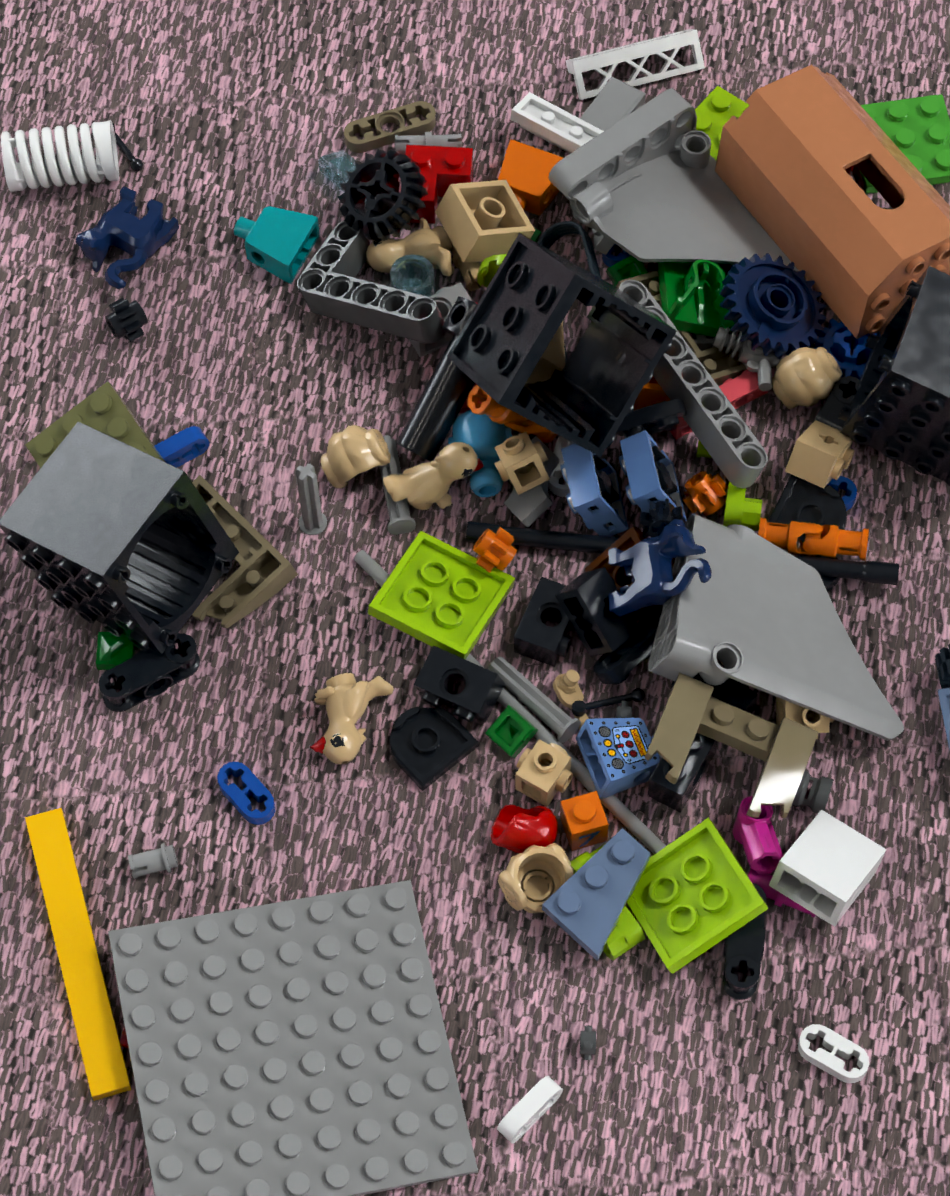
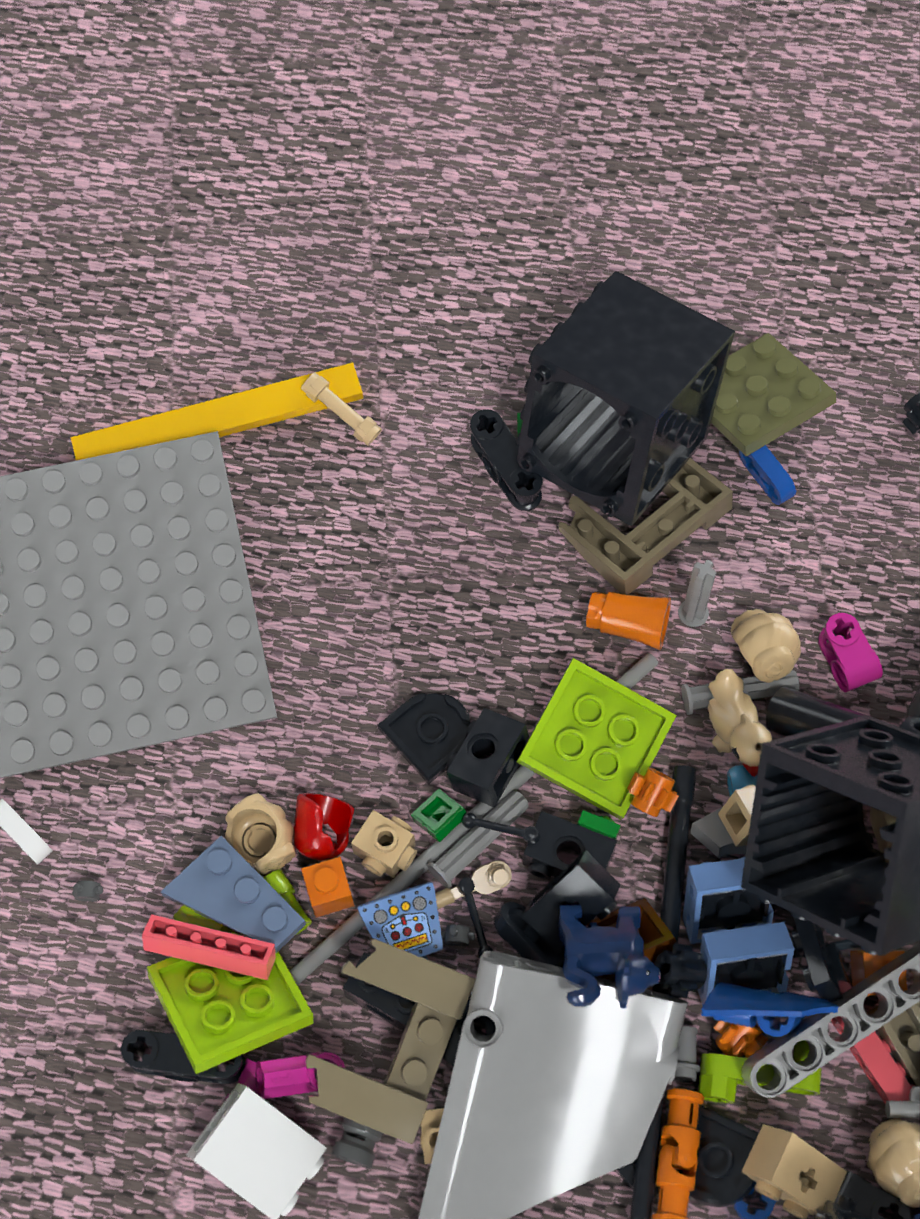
camera: 90 degrees right, 5 degrees up
light grey pin [128,843,178,879] -> none
blue beam [217,762,275,825] -> none
tan animal [310,673,394,765] -> none
white beam [798,1024,869,1083] -> none
none -> coral piece [142,914,276,980]
none -> tan bar [301,372,382,446]
none -> black hinge [462,813,540,844]
none -> green tile [578,810,621,840]
none -> orange plant [586,591,671,650]
none -> blue panel [701,982,839,1037]
none -> dark pink piece [818,613,883,693]

